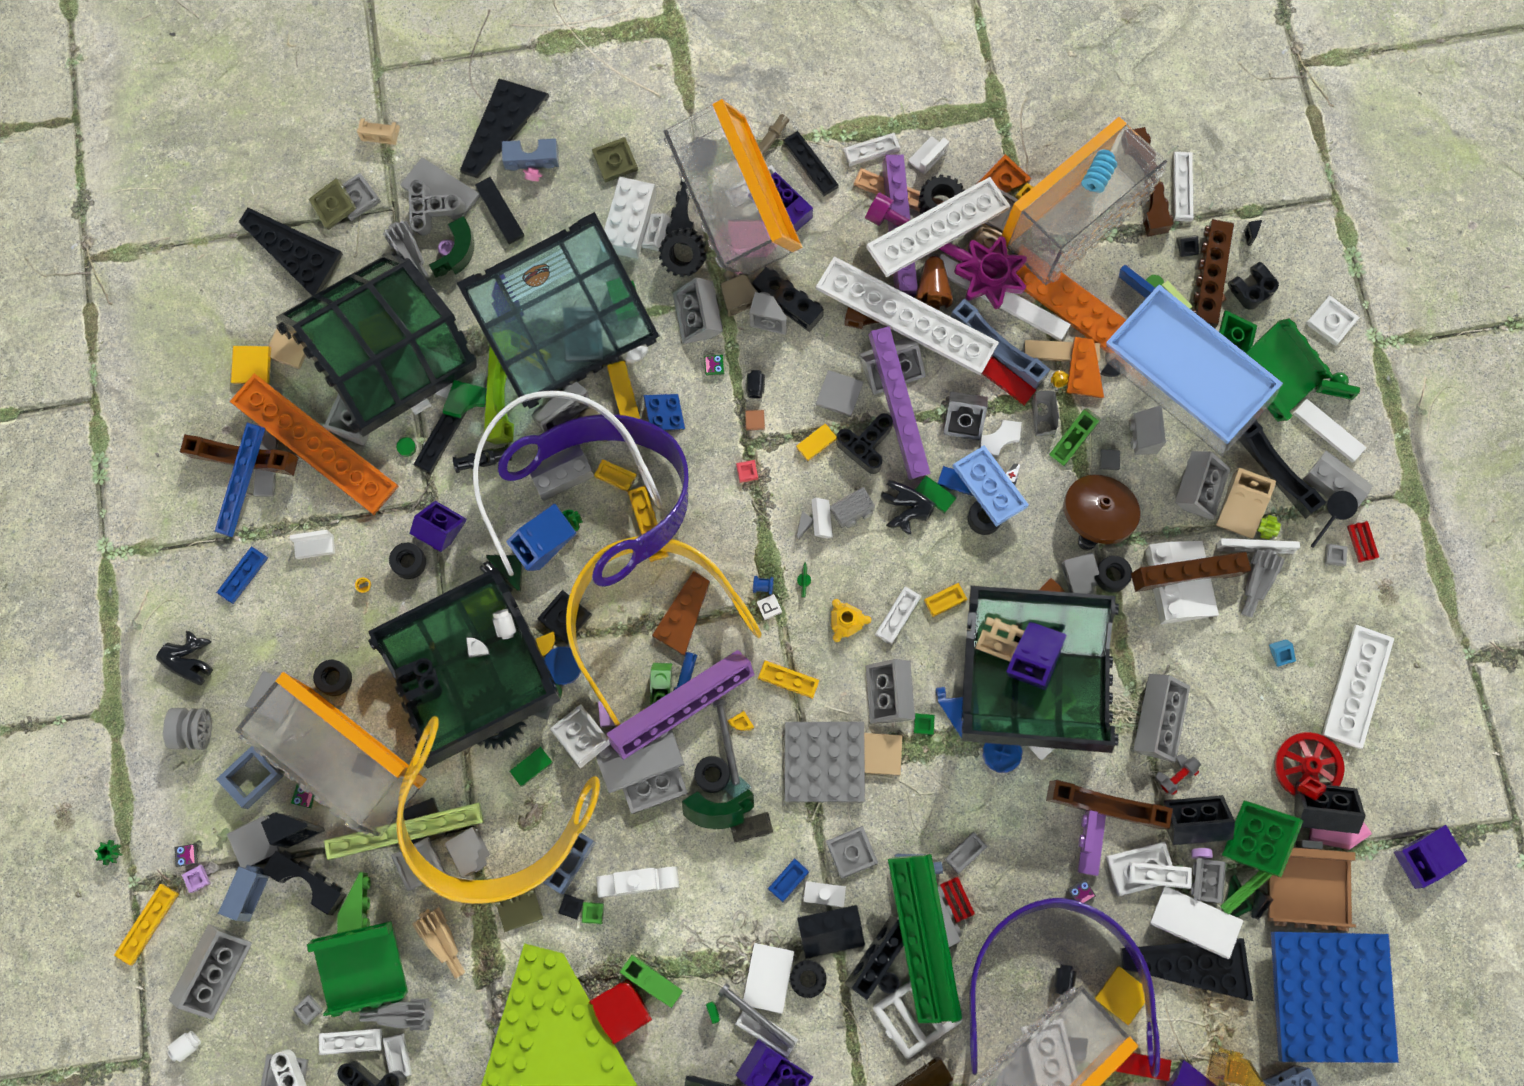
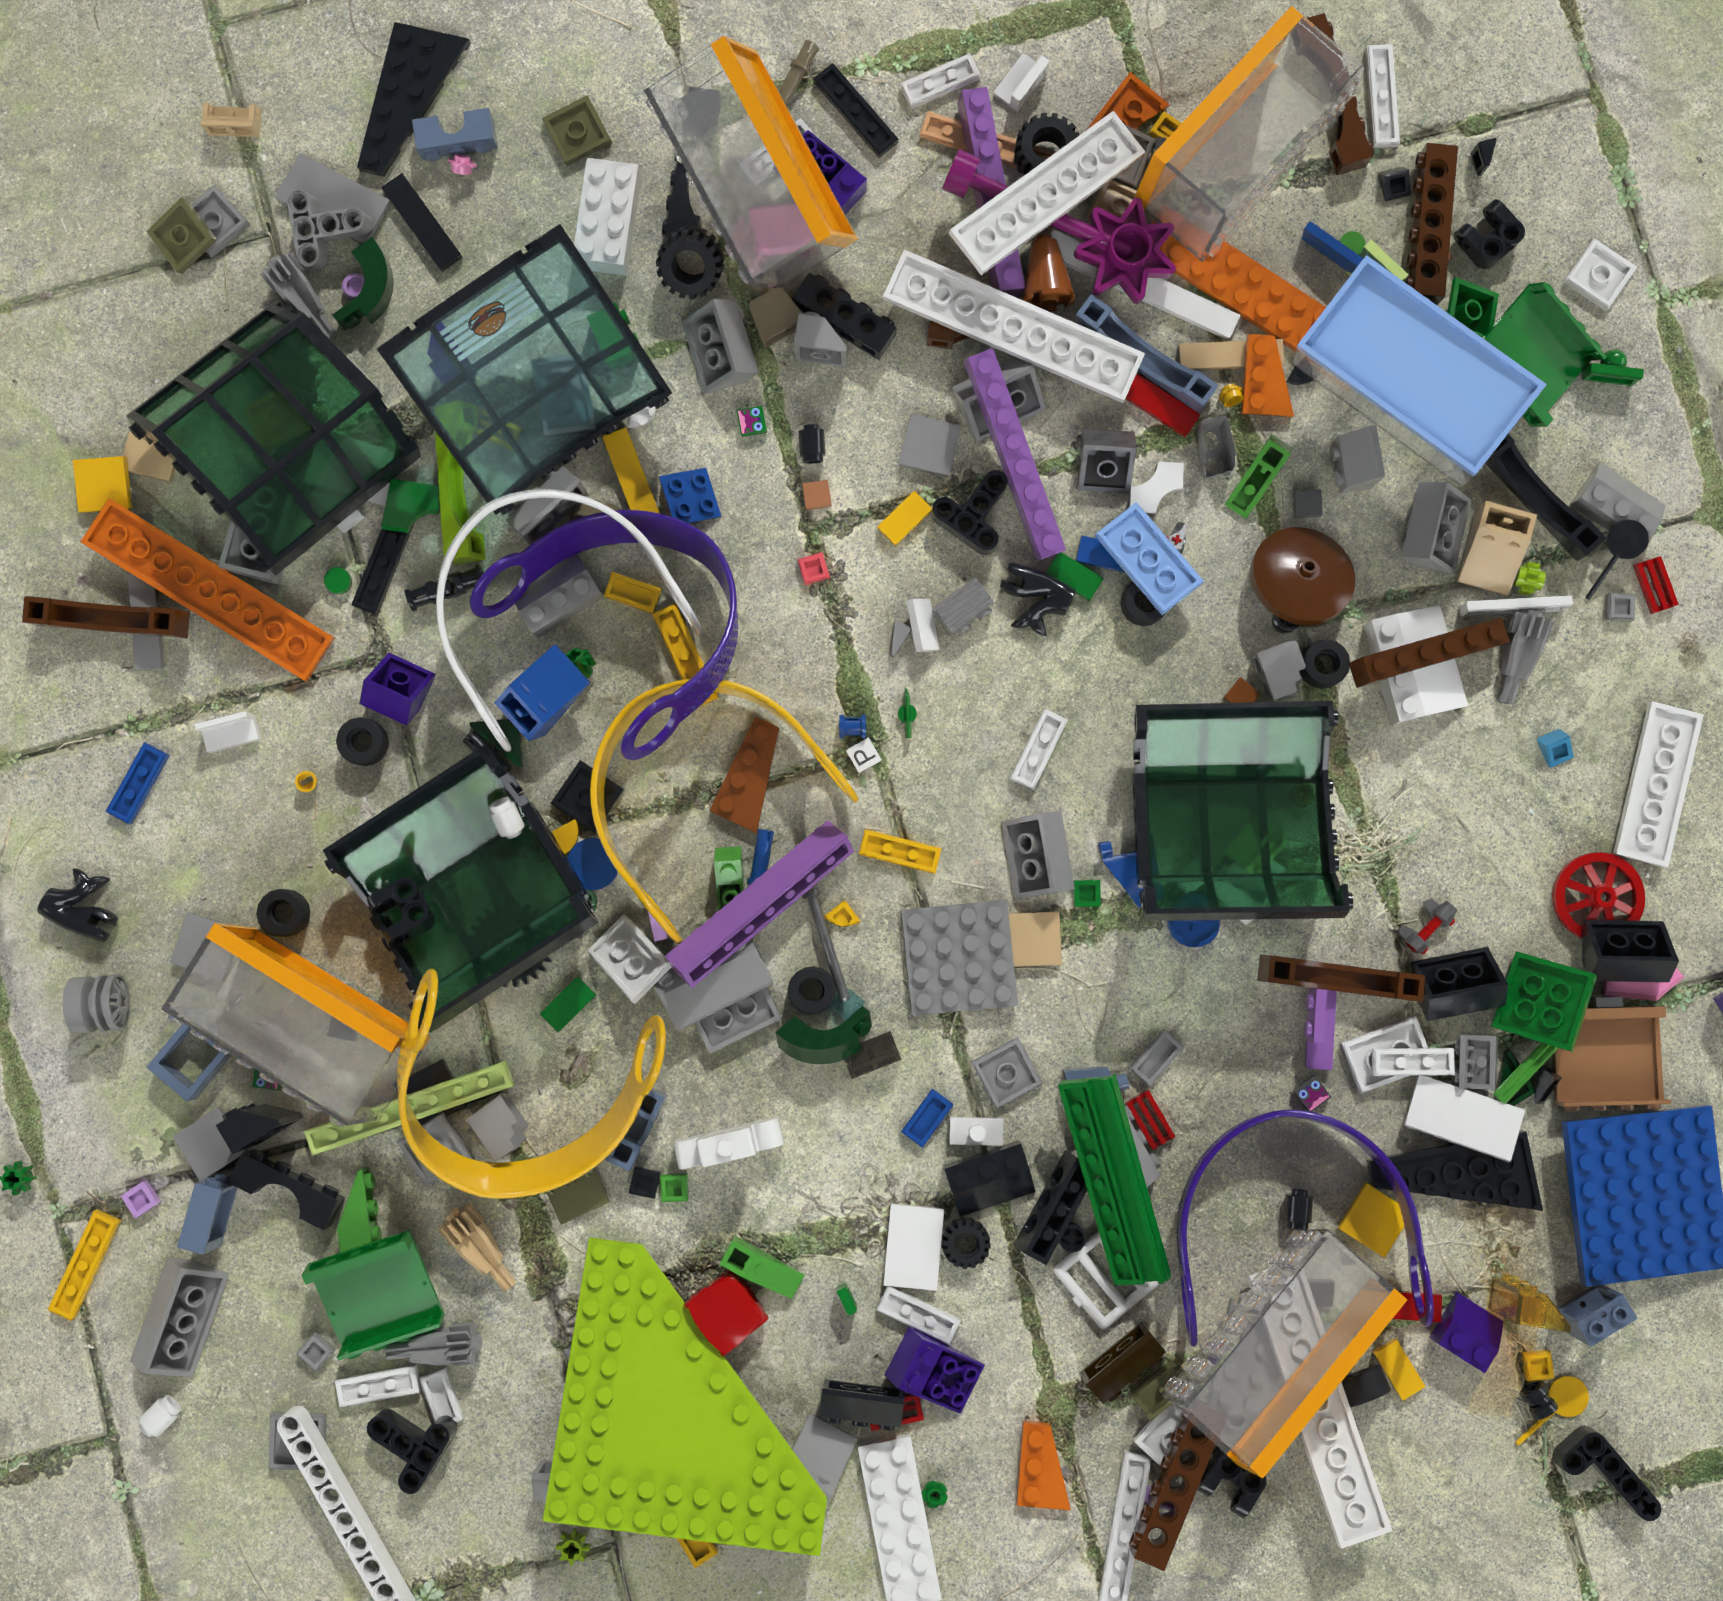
camera: 10 degrees left, 10 degrees up
tile [174,844,198,867] -> none
blue tile [214,422,265,537] -> none
black wing [239,207,343,296] -> none
white tile [466,638,489,658] -> none
white slope [642,213,672,251] -> none
flat silver bar [718,983,795,1048] -> none
yellow rock [831,599,872,642] -> none
yellow tile [924,583,968,617] -> none
tan plate [975,617,1024,662] -> none
dark purple slope [1006,621,1067,690] -> none
medium azure piece [1081,149,1118,193] -> none
light grey slope [1134,674,1190,763] -> none
lavender tile [1191,848,1213,860] -> none
white tile [1293,399,1366,463] -> none
red tile [1297,776,1327,801] -> none

